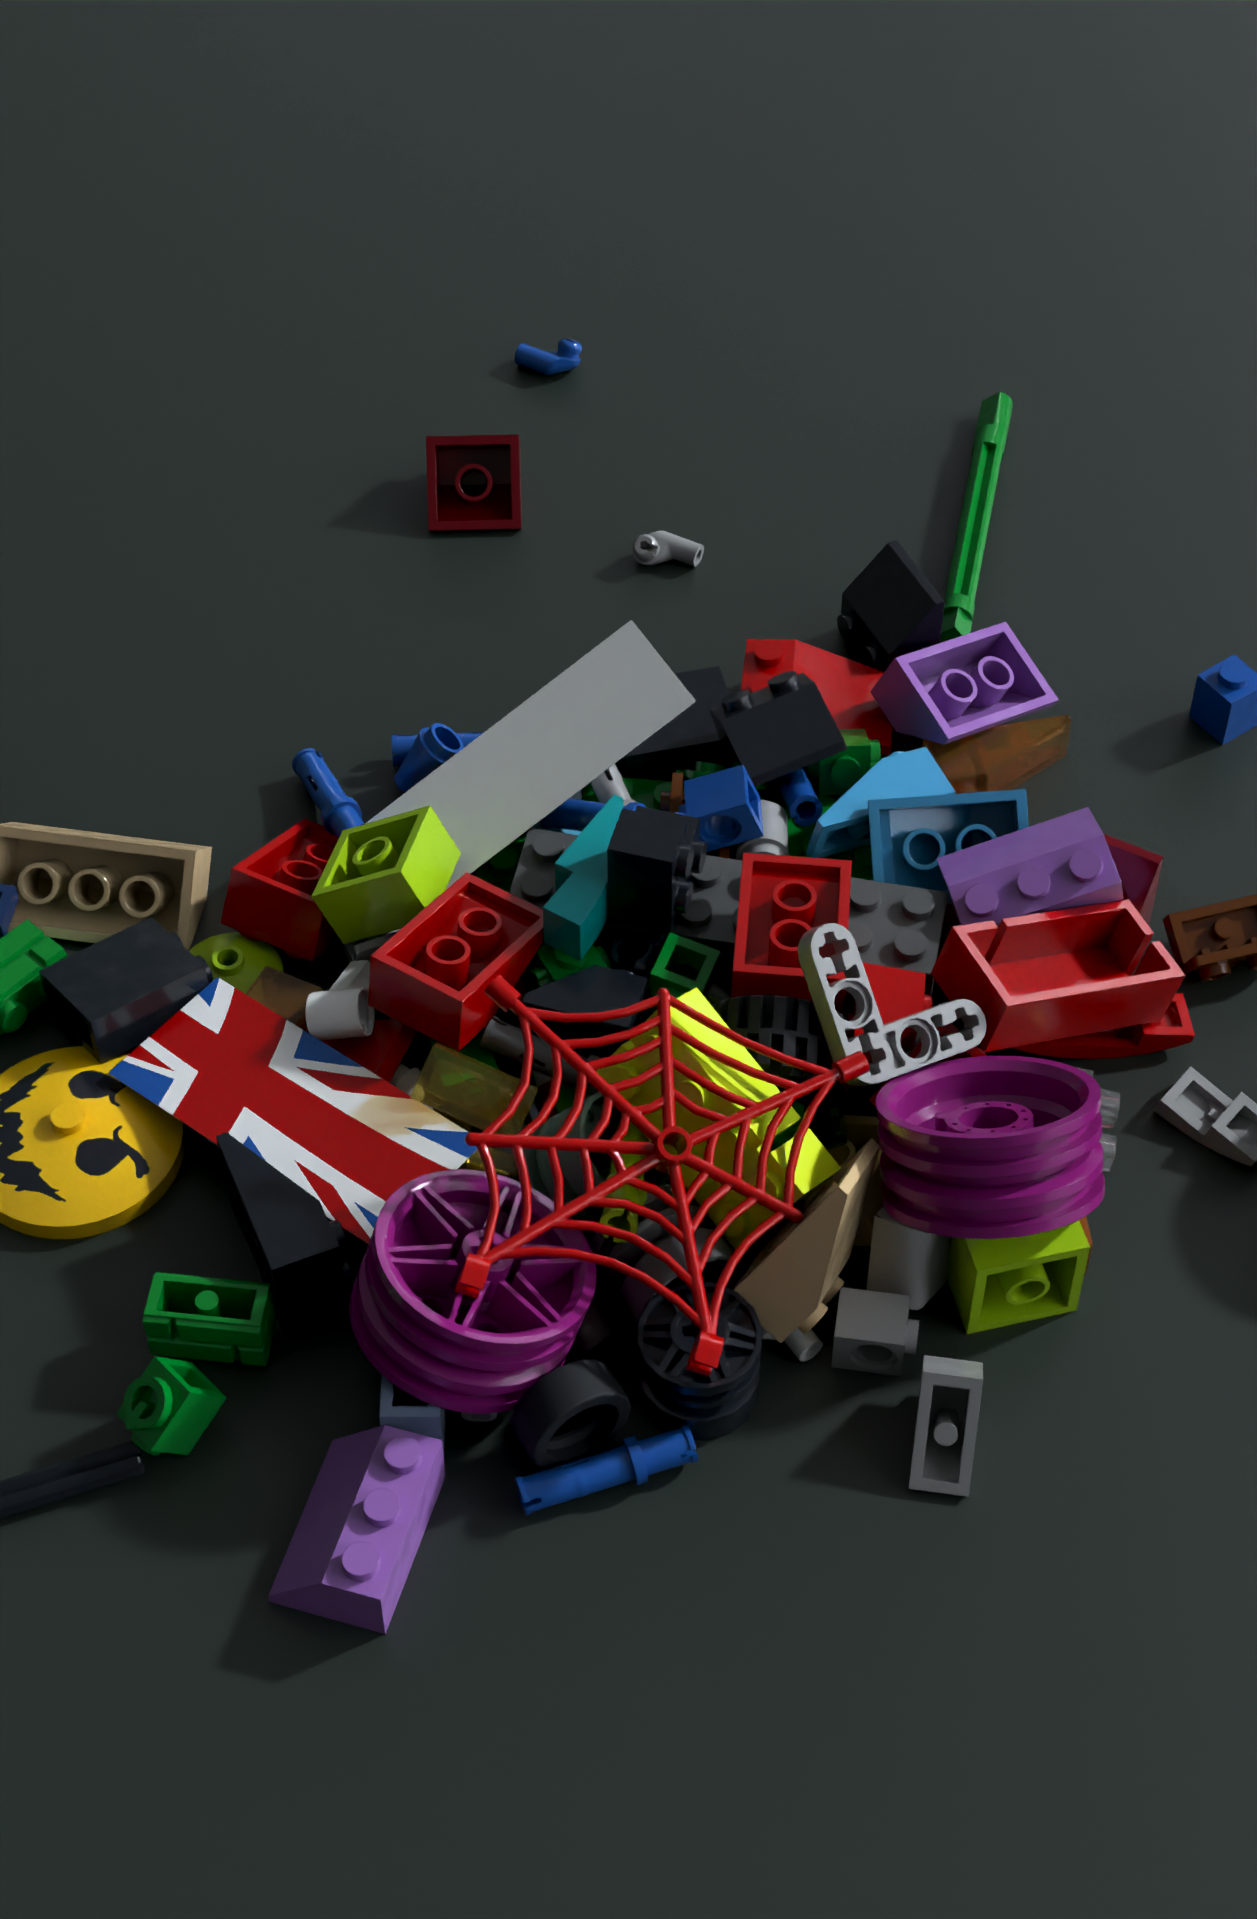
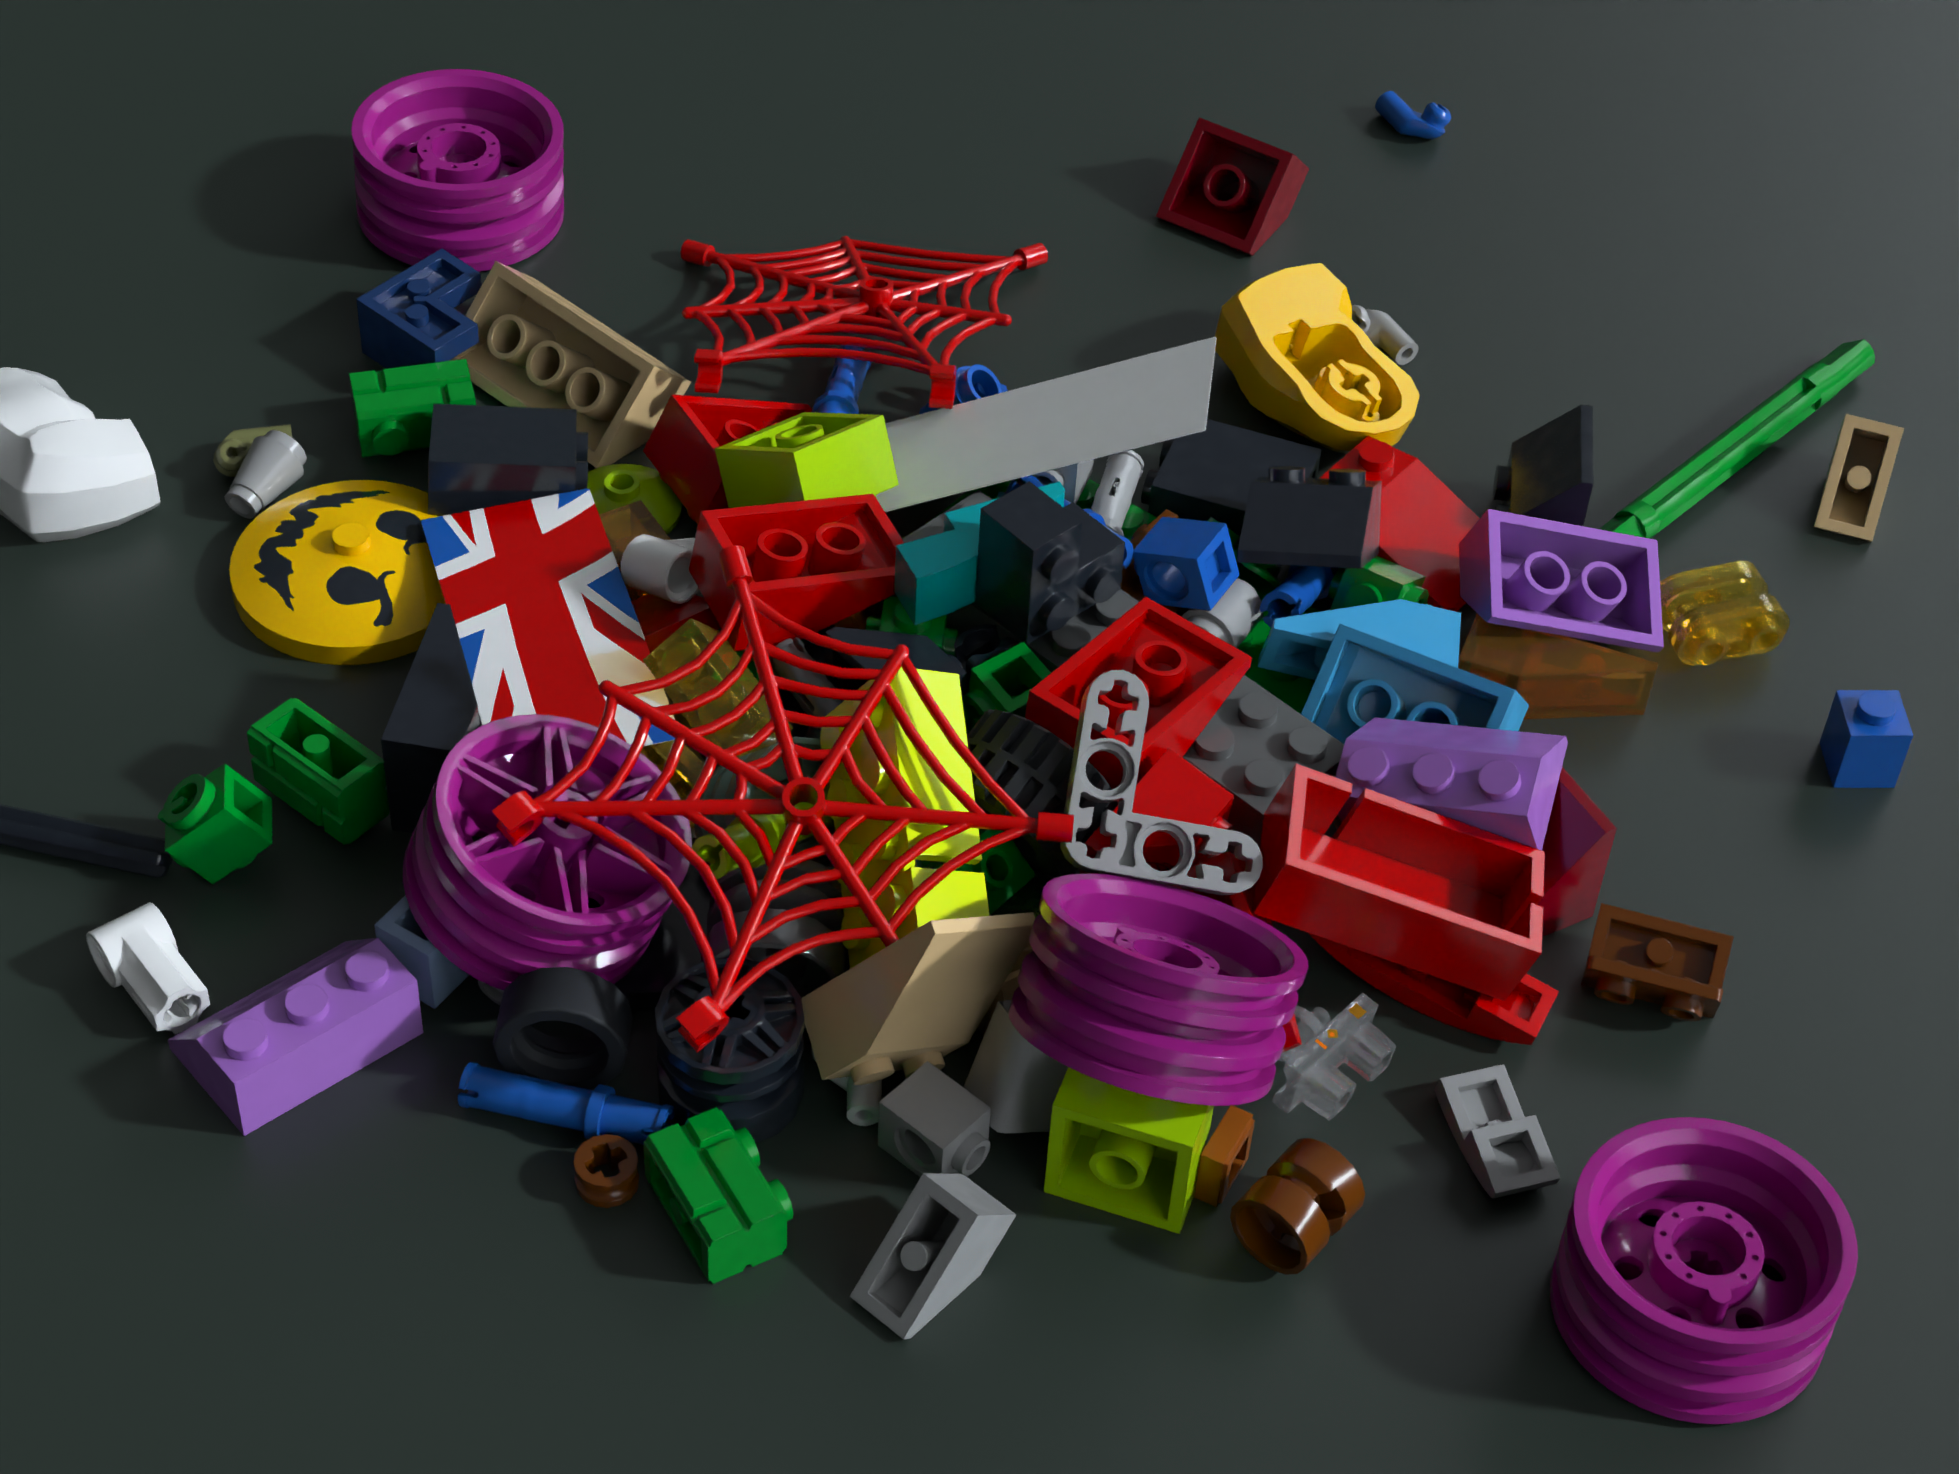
camera: 30 degrees right, 5 degrees down
none -> white piece [86,902,210,1034]
none -> reddish brown bush [573,1134,639,1208]
none -> green brick [643,1107,793,1284]
none -> red animal [680,236,1048,409]
none -> yellow piece [1214,263,1420,454]
none -> reddish brown wheel [1230,1138,1365,1275]
none -> clear yellow brick [1660,561,1790,666]
none -> tan slope [1814,414,1904,542]

